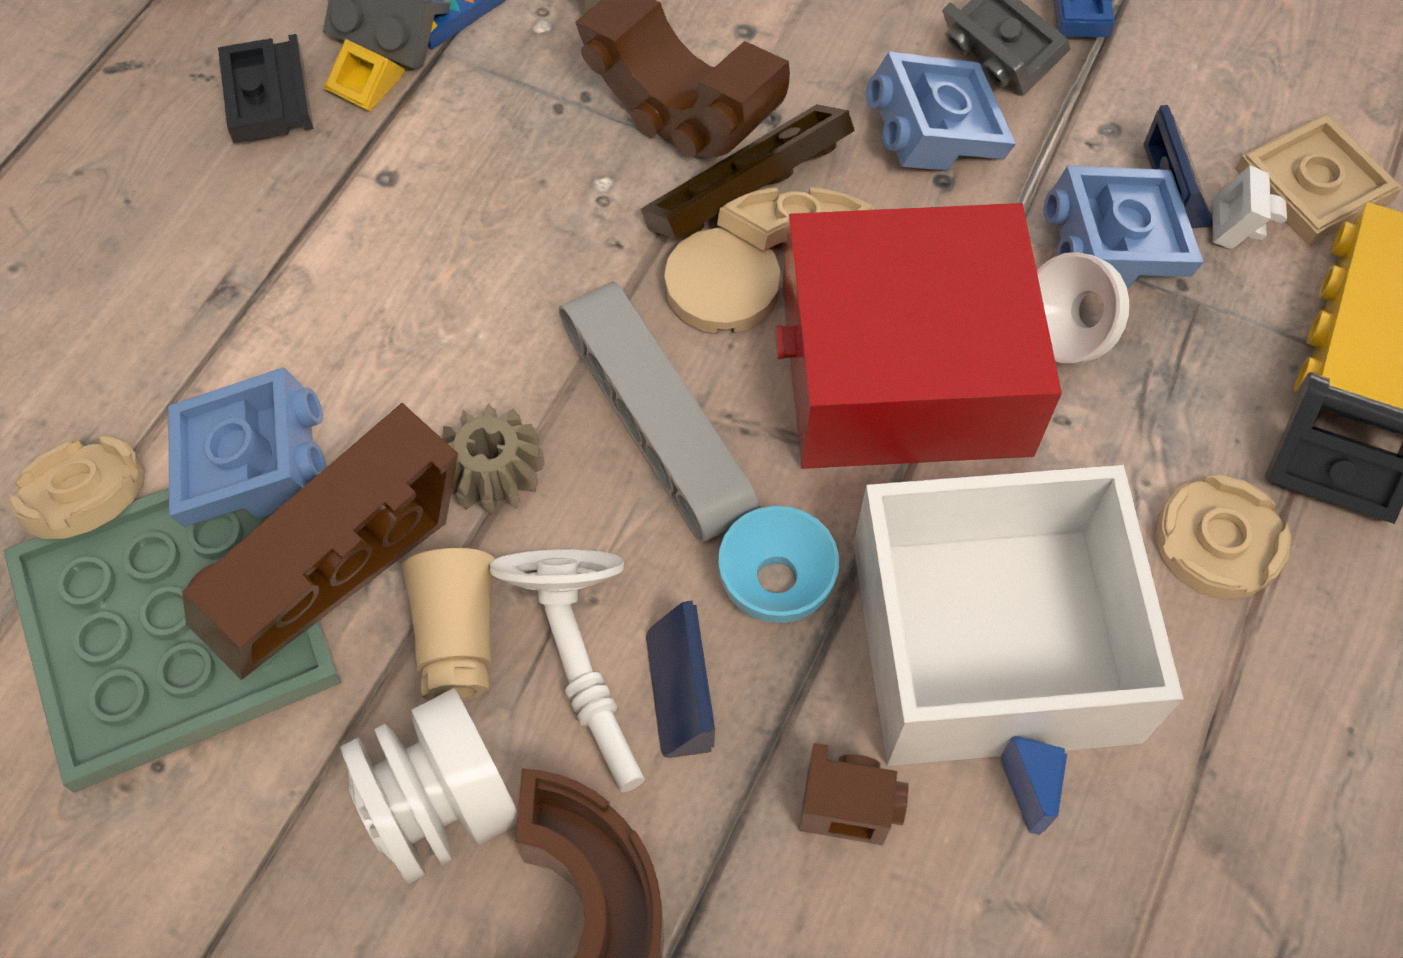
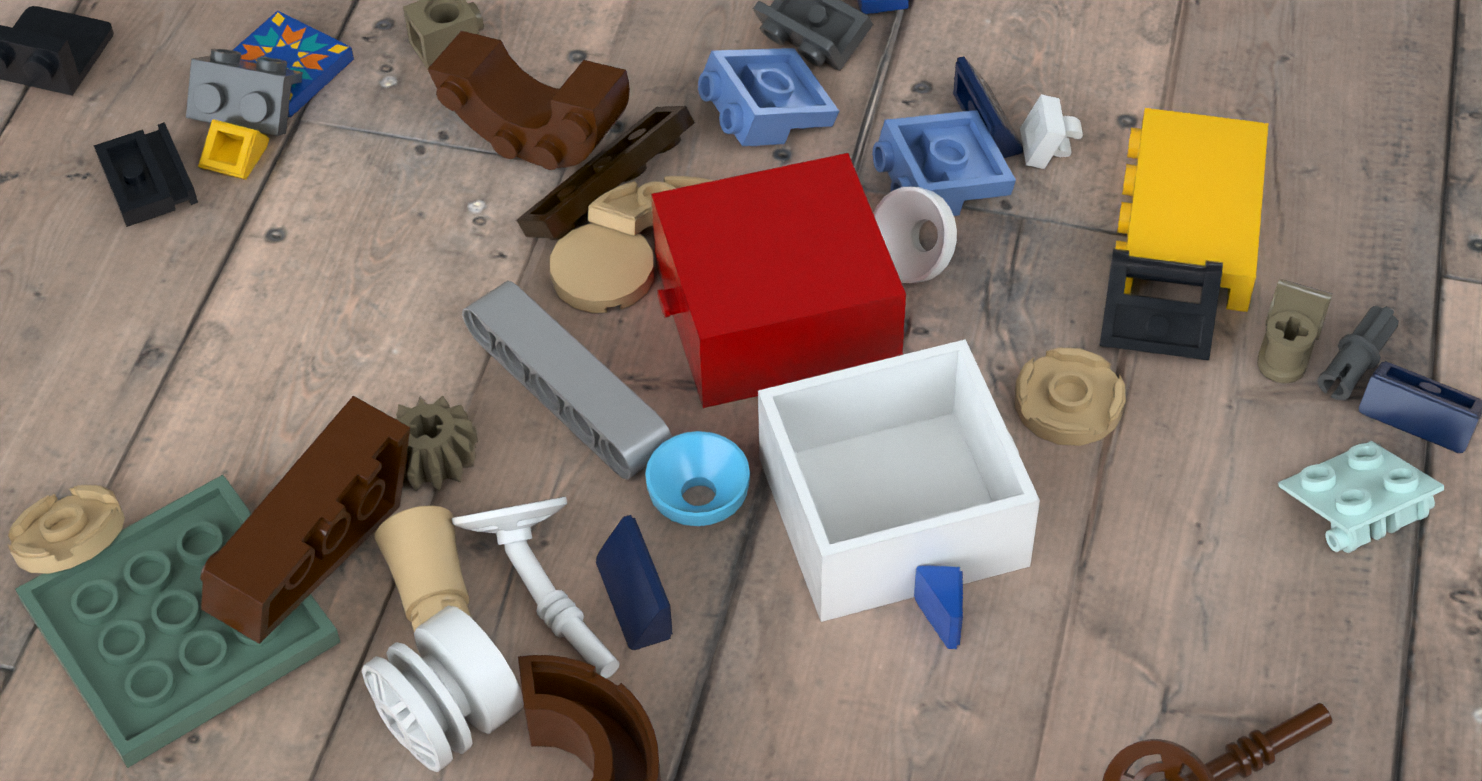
camera: 10 degrees left, 10 degrees down
medium blue plate [168,367,326,527] -> none
reddish brown brick [799,743,909,845] -> none
tan tile [1235,113,1403,246] -> none

